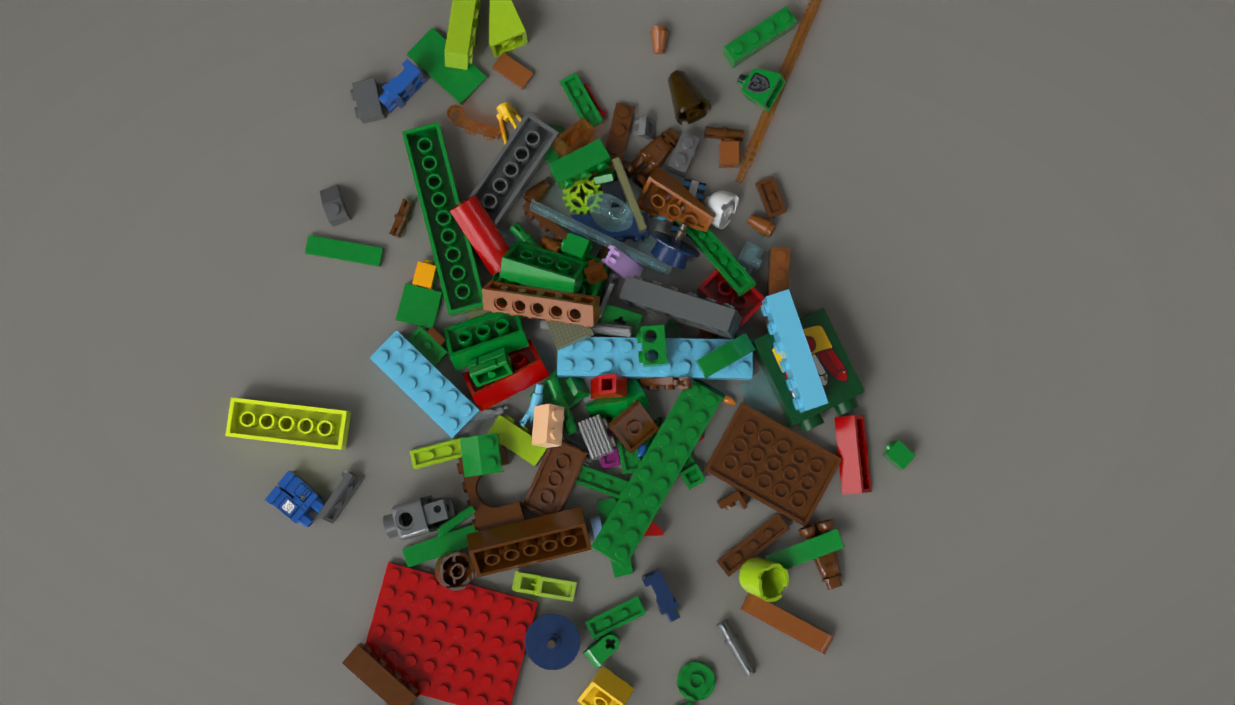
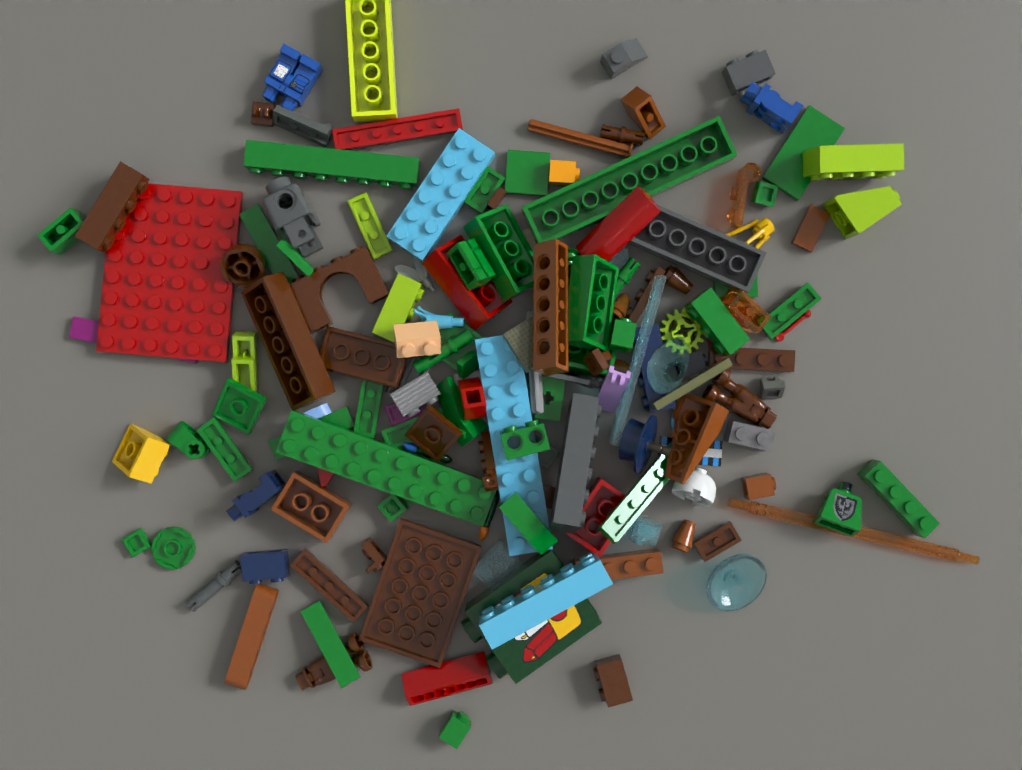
camera: 80 degrees right, 5 degrees up
green tile [305,235,384,267] -> none
green slope [460,433,504,478] -> none
dark blue piece [525,614,580,670] -> none
green tile [594,169,617,184] -> none
dark orange cone [650,26,669,54] -> none
dark brown cone [668,70,711,125] -> none
reddish brown pin [704,126,744,142] -> none
lime cylinder [739,557,789,602] -> none
none -> green tile [211,377,267,435]
none -> dark blue brick [240,549,290,584]
none -> green brick [243,140,420,190]
none -> reddish brown tile [250,101,276,127]
none -> dark orange brick [271,470,353,543]
none -> red plate [332,108,463,150]
none -> dark orange axle [528,119,633,158]
none -> reddish brown brick [593,654,633,708]
none -> dark orange slope [621,86,666,140]
none -> clear light blue dish [706,554,767,611]
none -> green plate [751,181,779,207]

